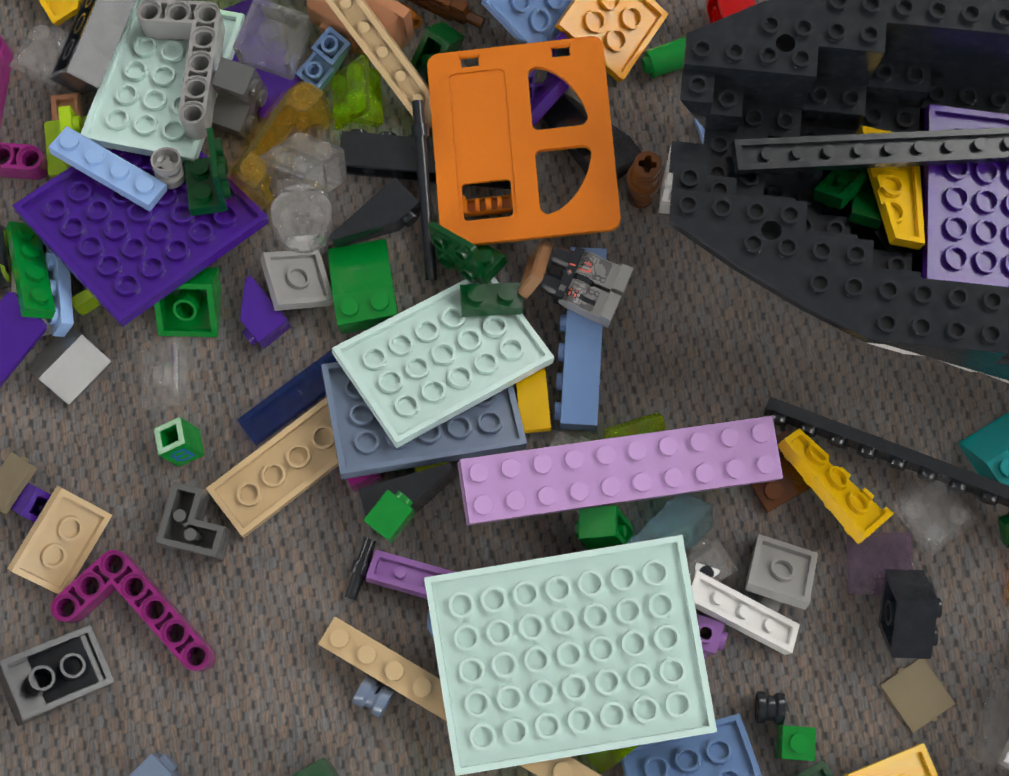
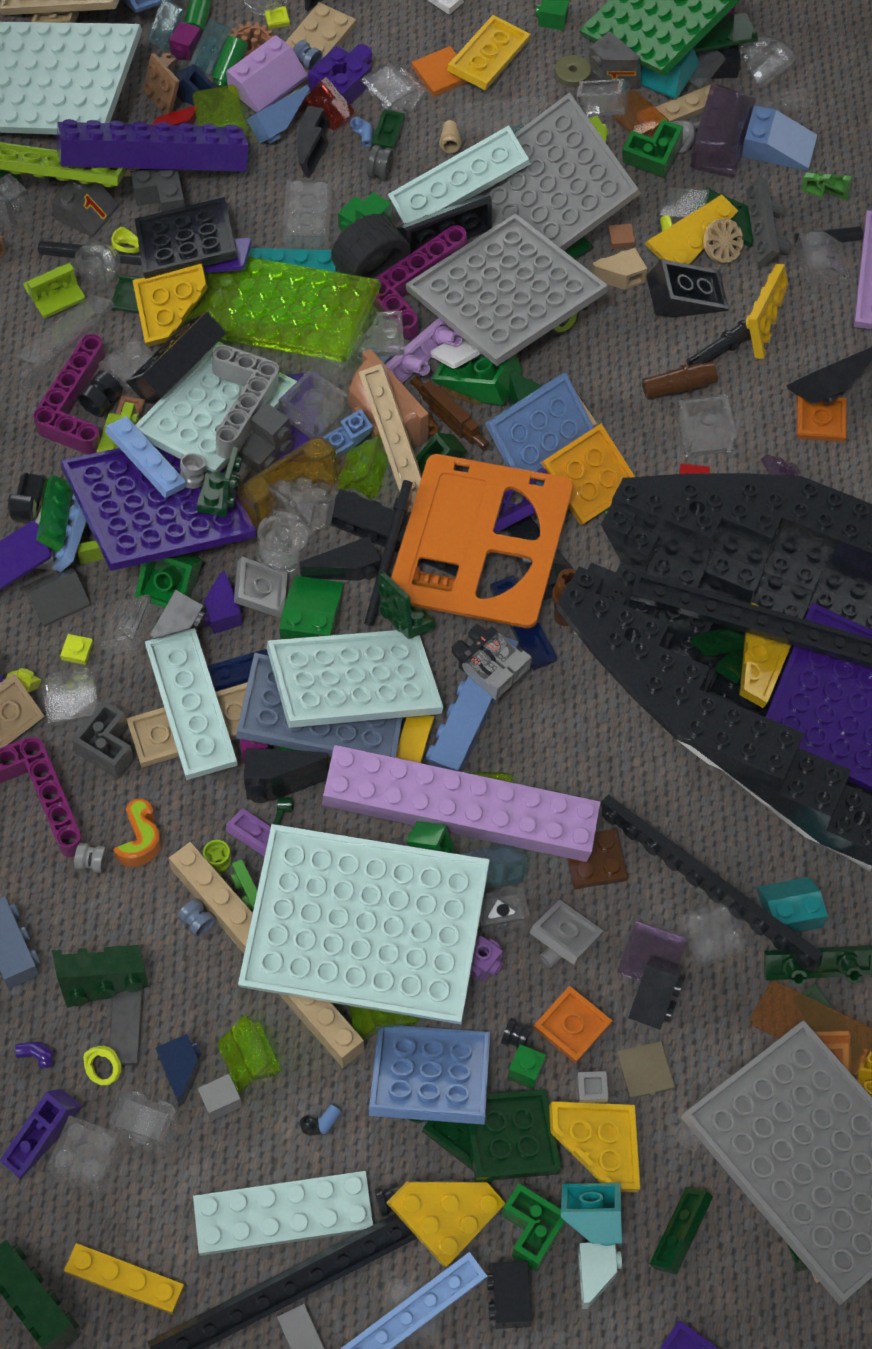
camera: 15 degrees right, 15 degrees down
green brick [154,417,205,467] -> none
black bar [345,537,376,600] -> none
green brick [363,490,415,544] -> none
dark green plate [459,282,523,317] -> none
medium nougat tile [518,239,553,299] -> none
white plate [690,570,800,655] -> none
yellow wing [778,428,894,544] -> none
none -> neon yellow plate [6,668,42,692]
none -> clear slope [42,668,100,723]
none -> neon yellow plate [60,634,93,665]
none -> light grey wheel [74,843,108,873]
none -> black wheel [77,371,123,417]
none -> orange animal [113,798,161,867]
none -> light aqua plate [145,628,238,780]
none -> flat silver slope [149,590,204,639]
none -> lime wheel [203,840,232,874]
none -> bright green plate [230,859,257,912]
none -> dark green hand [273,797,293,825]
none -> clear blue plate [490,575,557,671]
none -> orange plate [533,985,613,1064]
none -> light grey panel [575,1071,608,1103]

